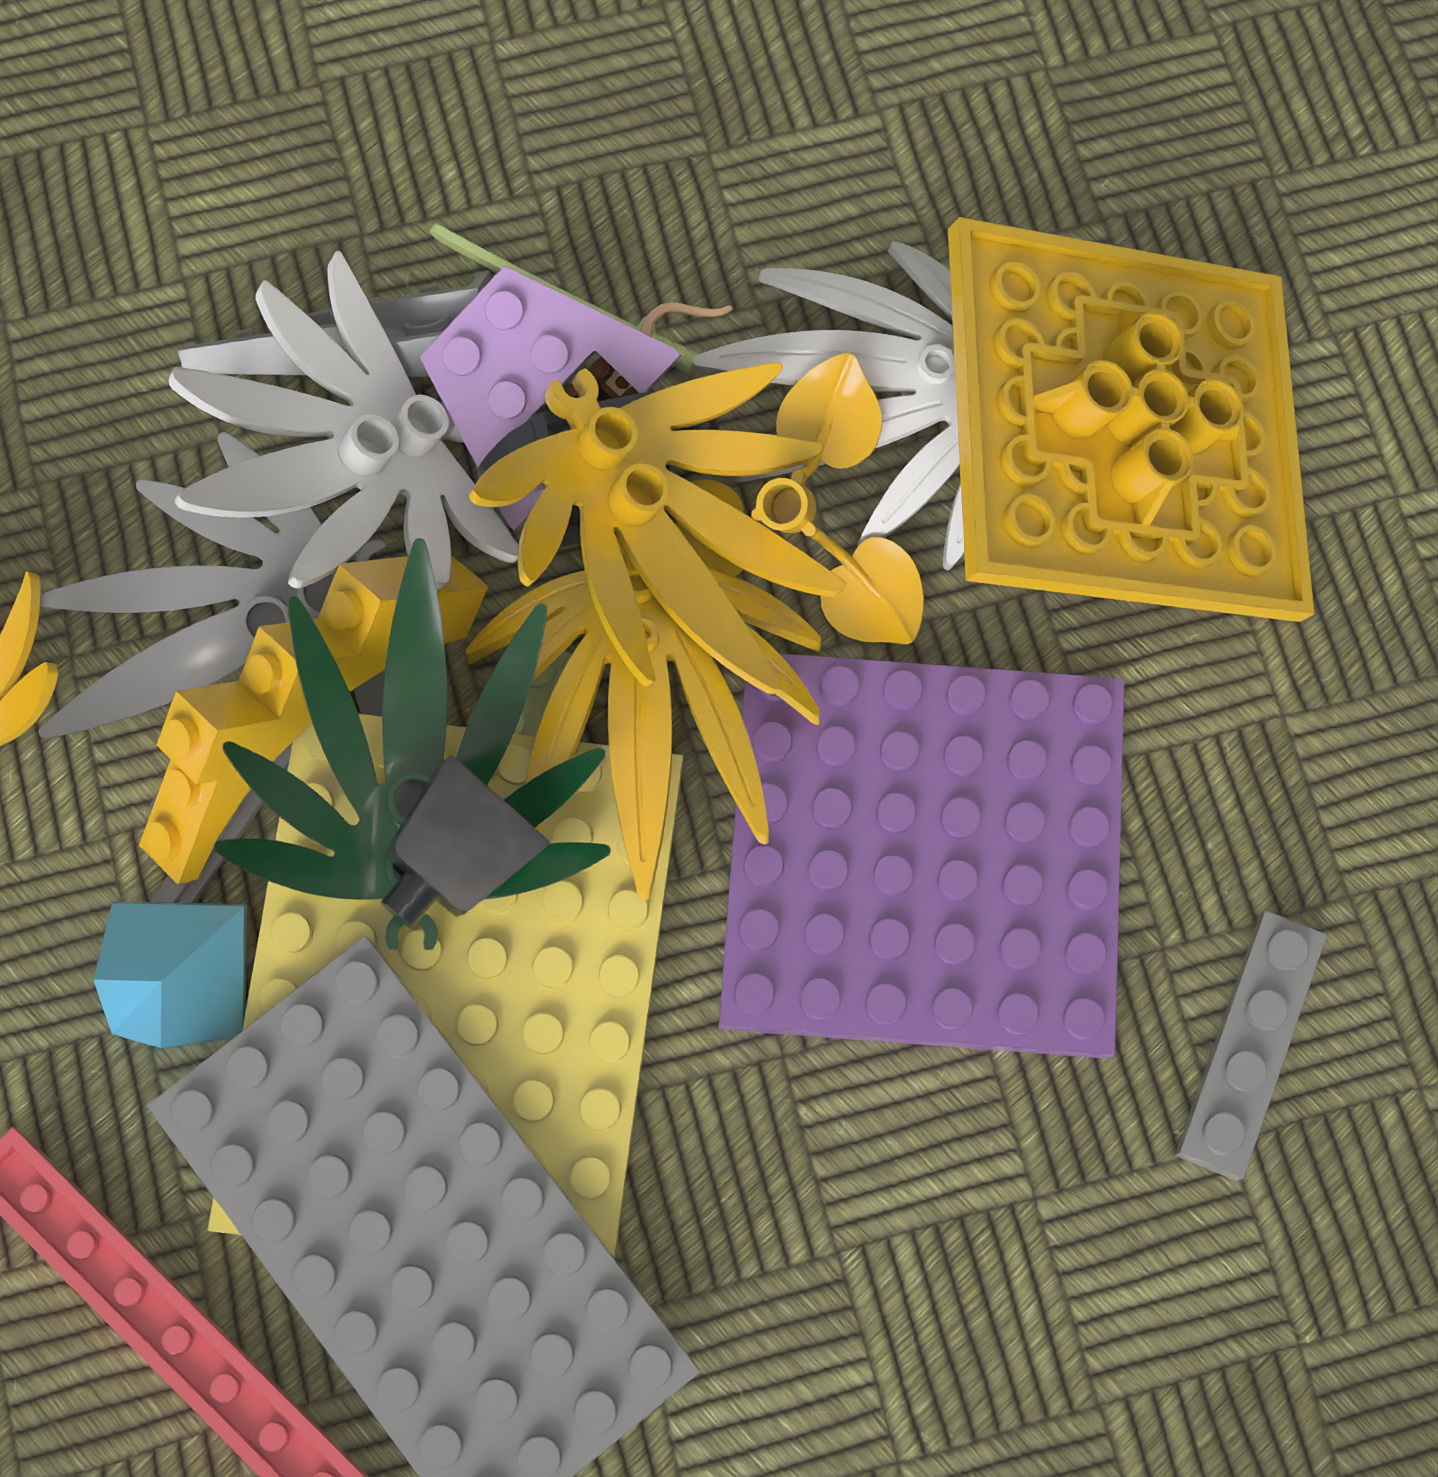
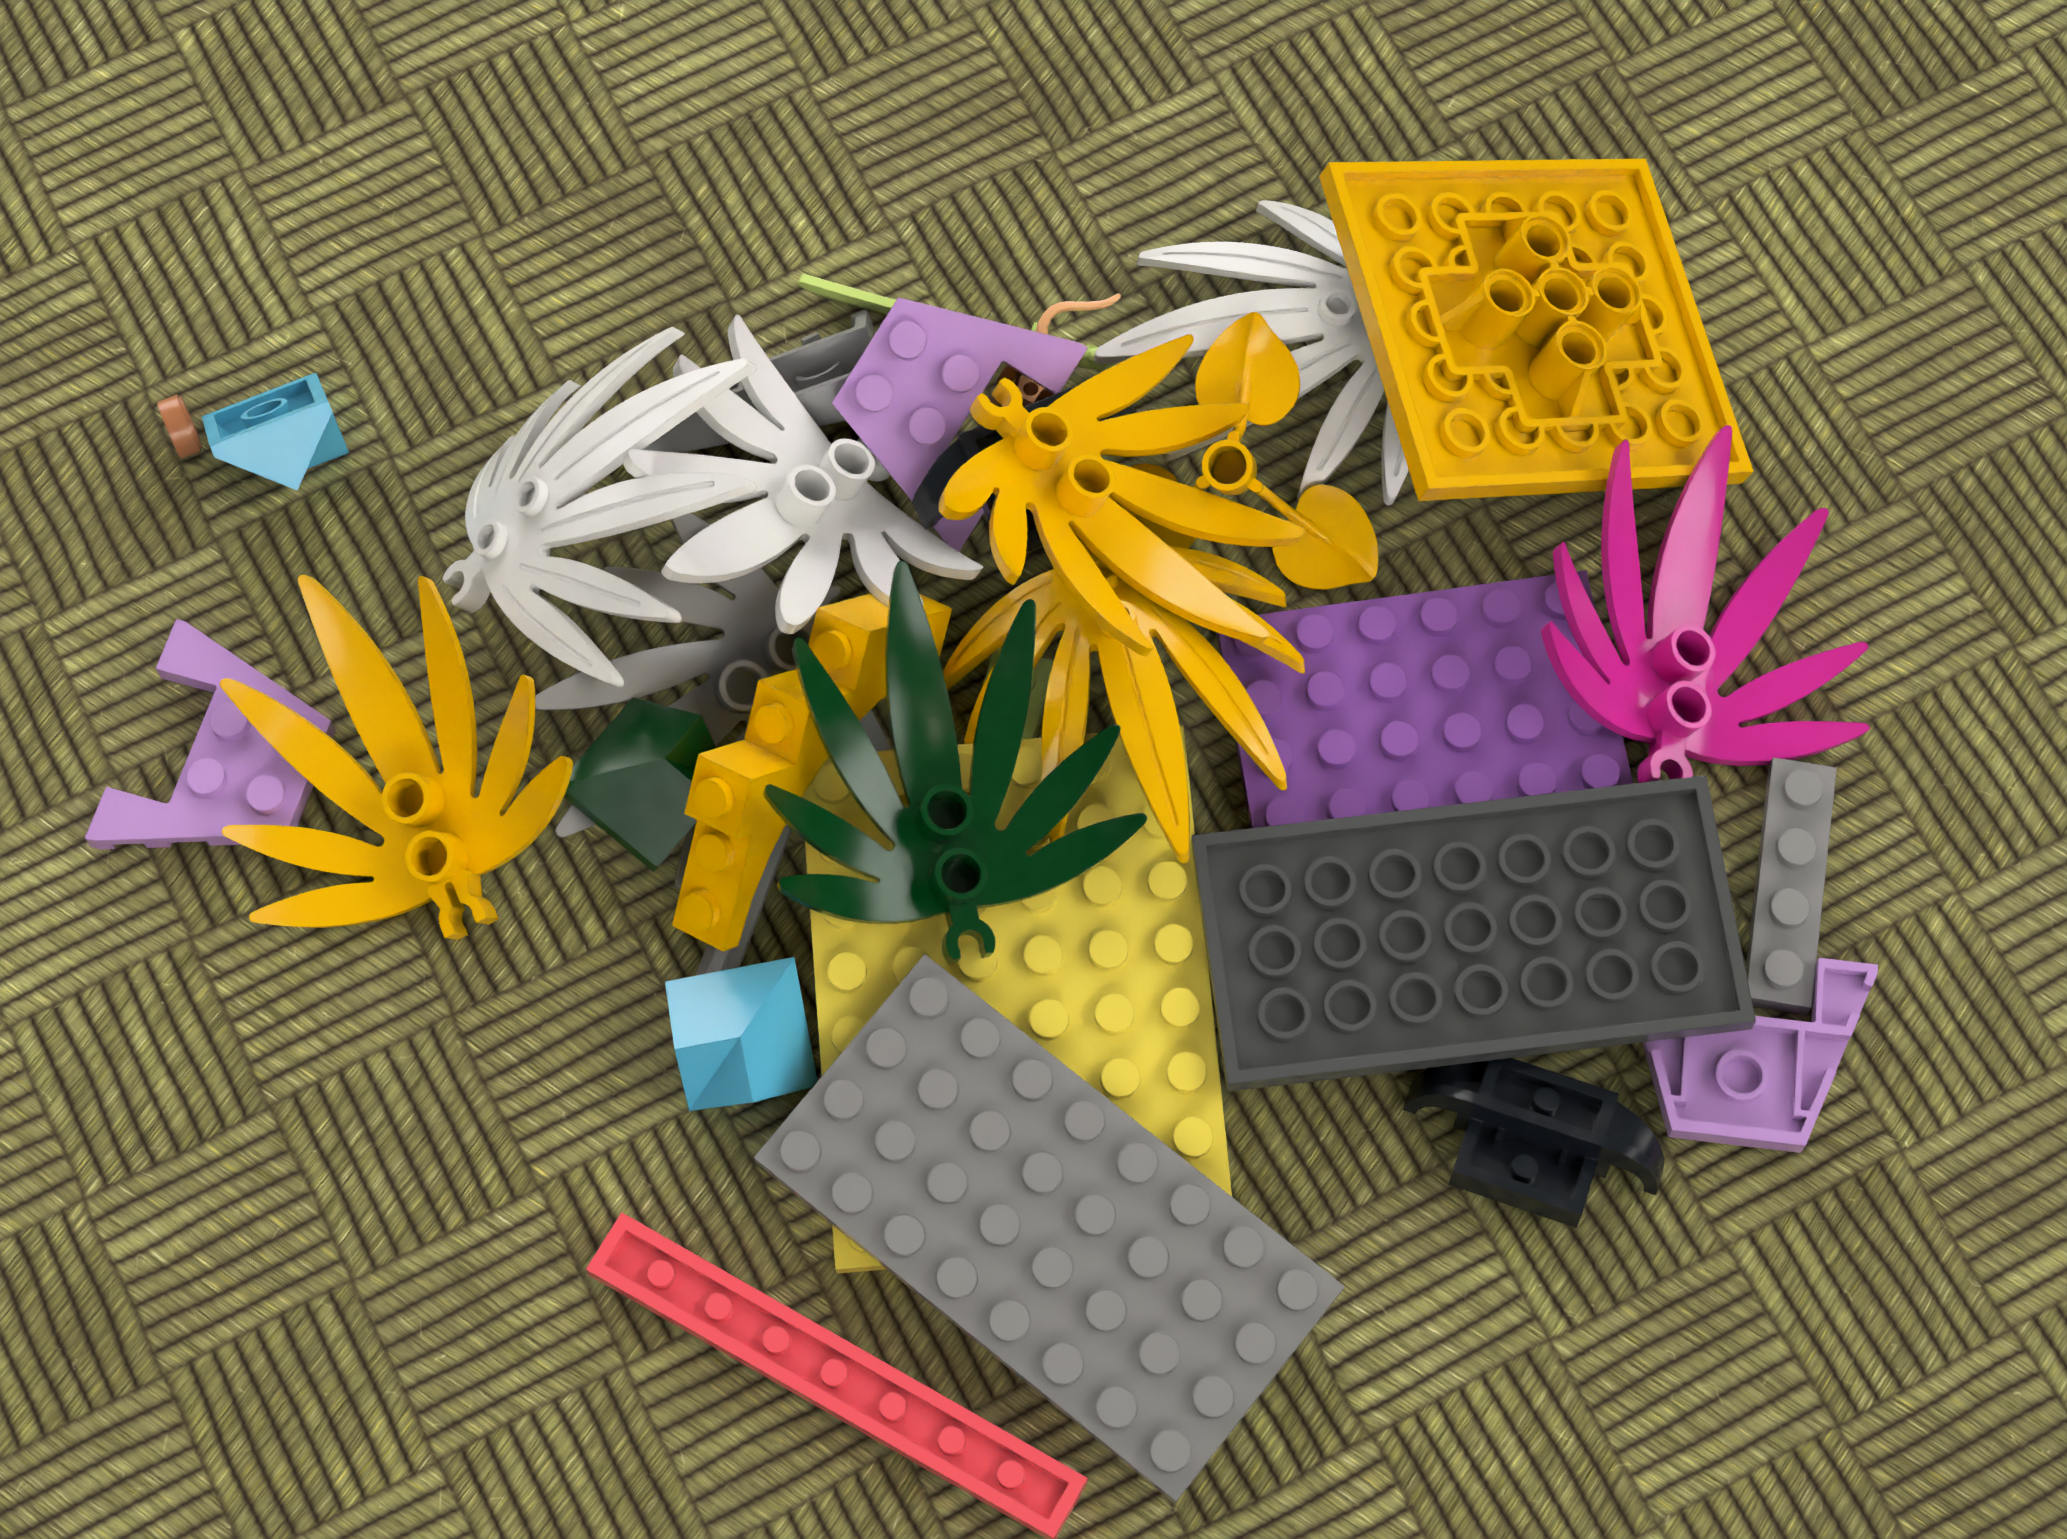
camera: 10 degrees left, 5 degrees down
black torso [380,755,550,929] -> none
none -> white plant [443,327,757,687]
none -> dark green slope [564,698,716,872]
none -> dark grey plate [1191,775,1756,1092]
none -> black plate [1403,1058,1665,1228]
none -> dark pink plant [1541,425,1870,783]
none -> lavender wing [1642,958,1878,1153]

